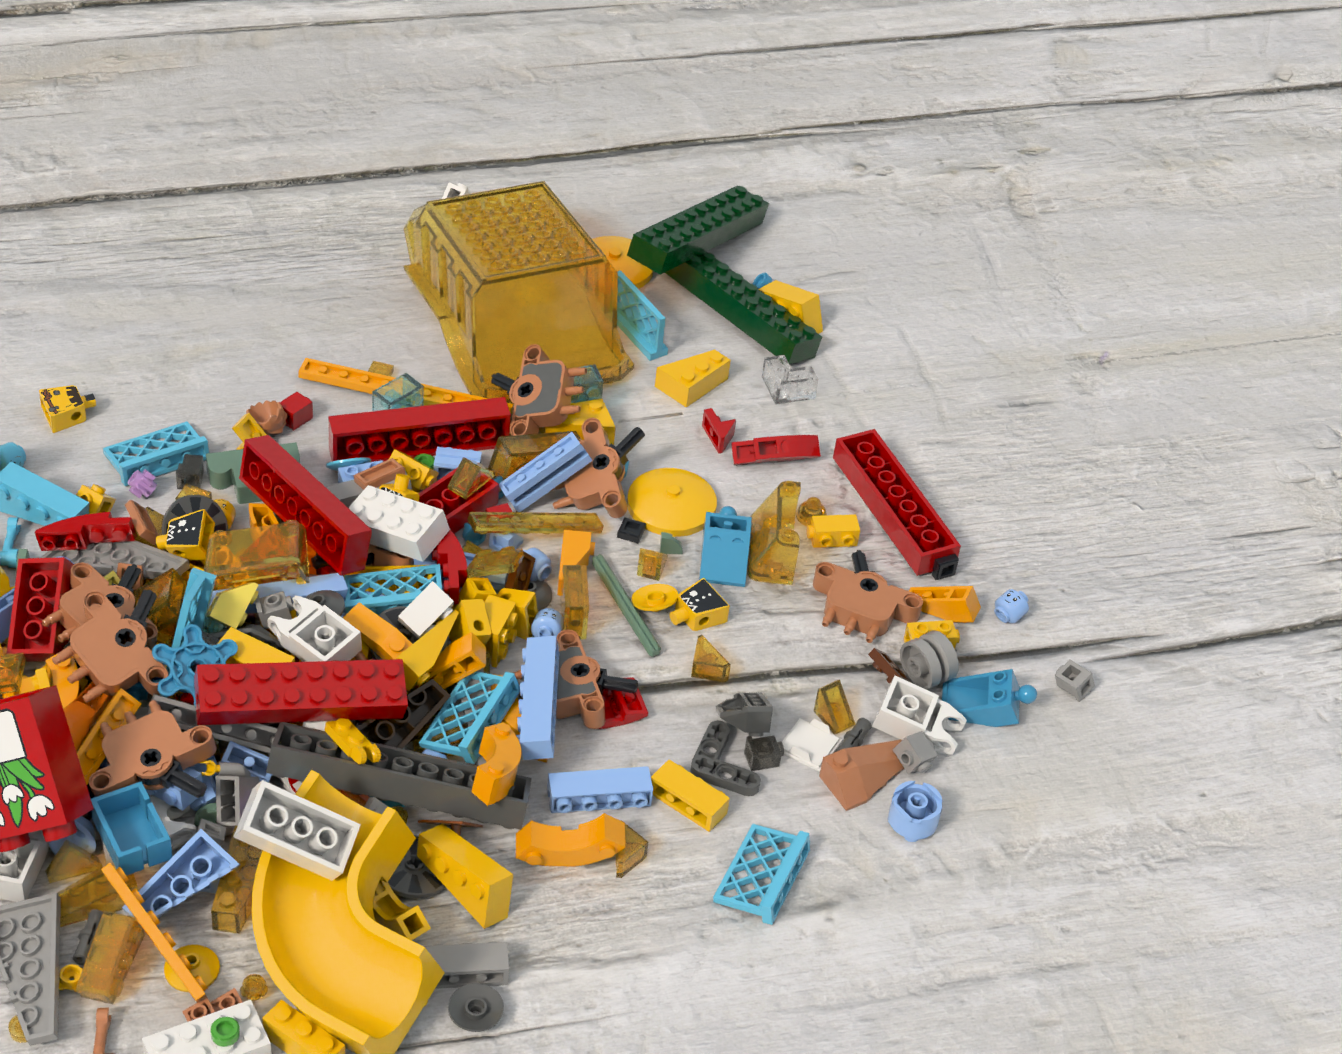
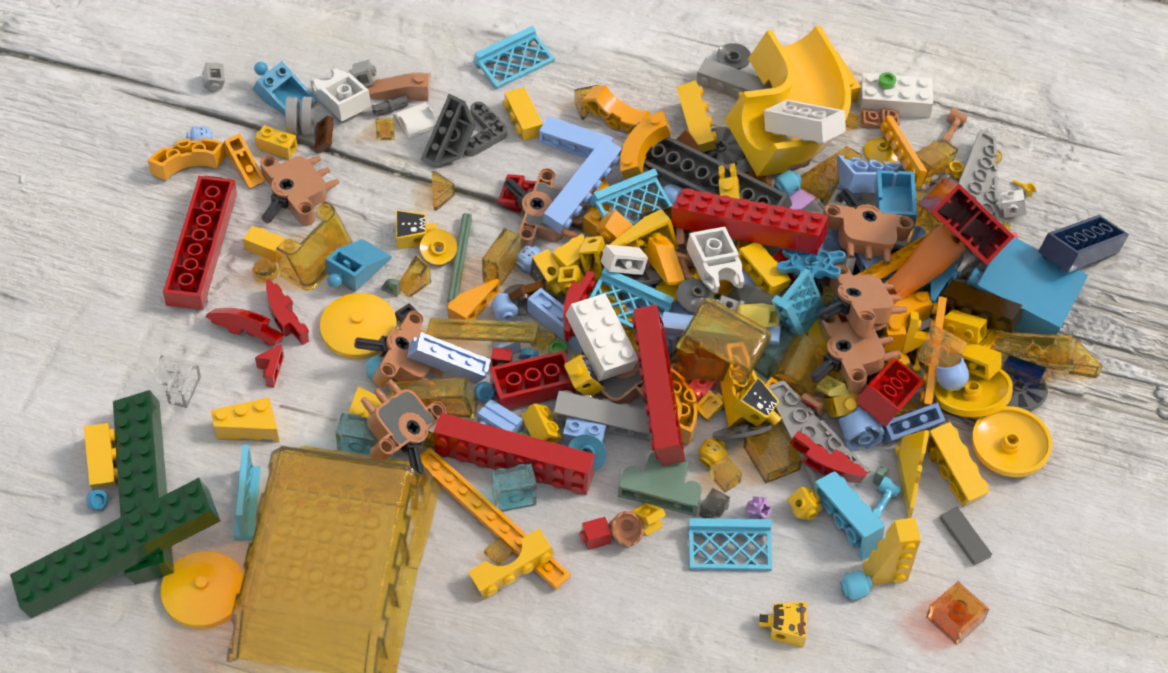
camera: 145 degrees left, 10 degrees up
nougat tile [125,500,159,545] -> none
nougat tile [353,458,405,490] -> none
clear yellow slope [448,457,495,499] -> none
clear yellow plate [466,546,524,578] -> none
light blue brick [887,781,942,842] -> none
none -> light orange brick [148,138,226,181]
none -> red slope [266,279,309,345]
none -> yellow arch [468,528,555,598]

